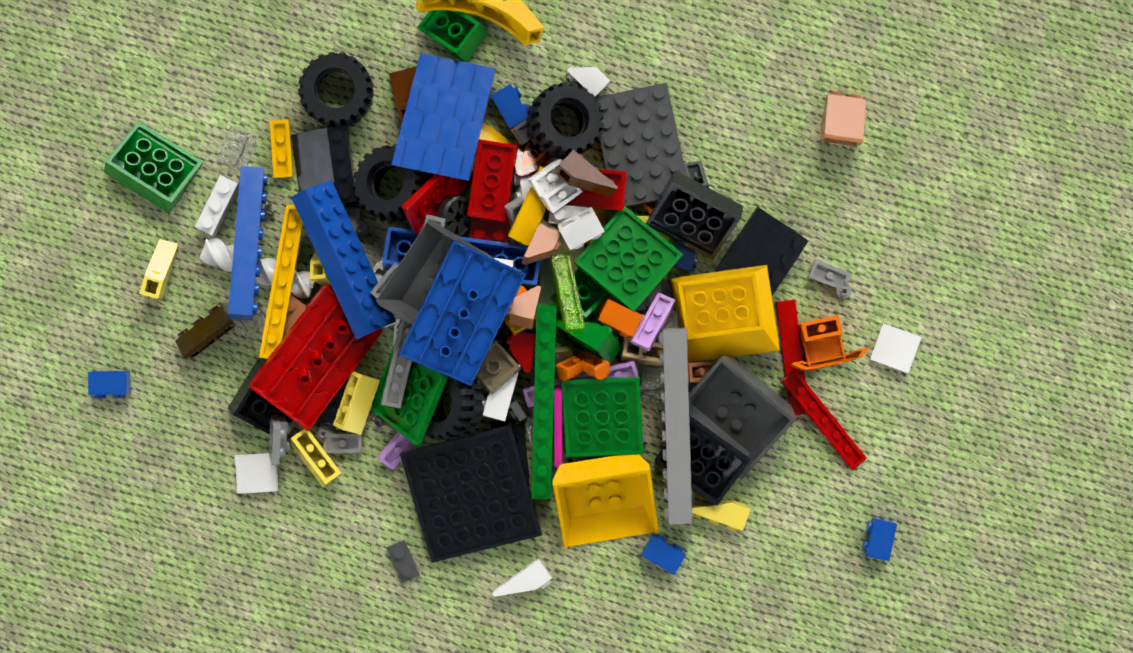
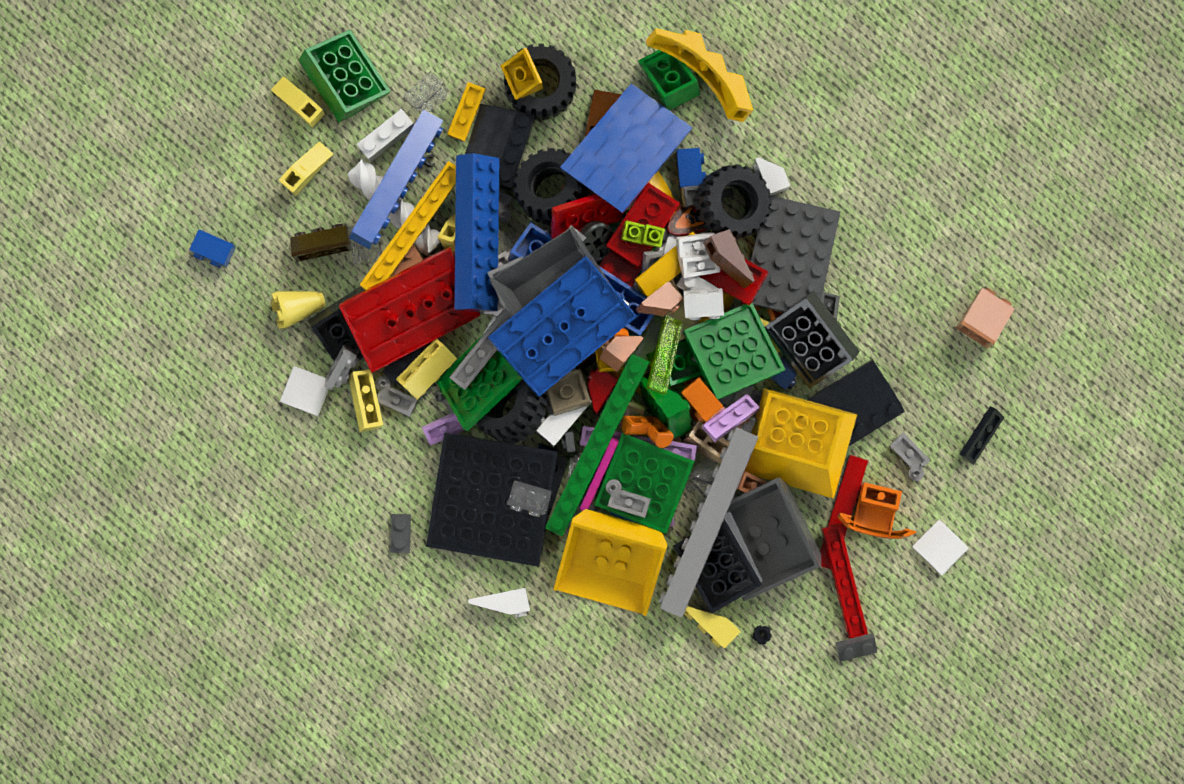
camera: 20 degrees right, 5 degrees down
blue brick [641,534,686,575] -> none
blue brick [862,517,897,561] -> none
none -> light yellow slope [271,76,325,128]
none -> light yellow cone [271,291,326,329]
none -> yellow slope [500,48,543,100]
none -> clear bracket [506,480,552,517]
none -> light grey hinge [606,479,651,518]
none -> lime slope [621,220,665,248]
none -> black plate [752,625,772,644]
none -> dark grey plate [835,633,877,662]
none -> black plate [960,406,1005,465]

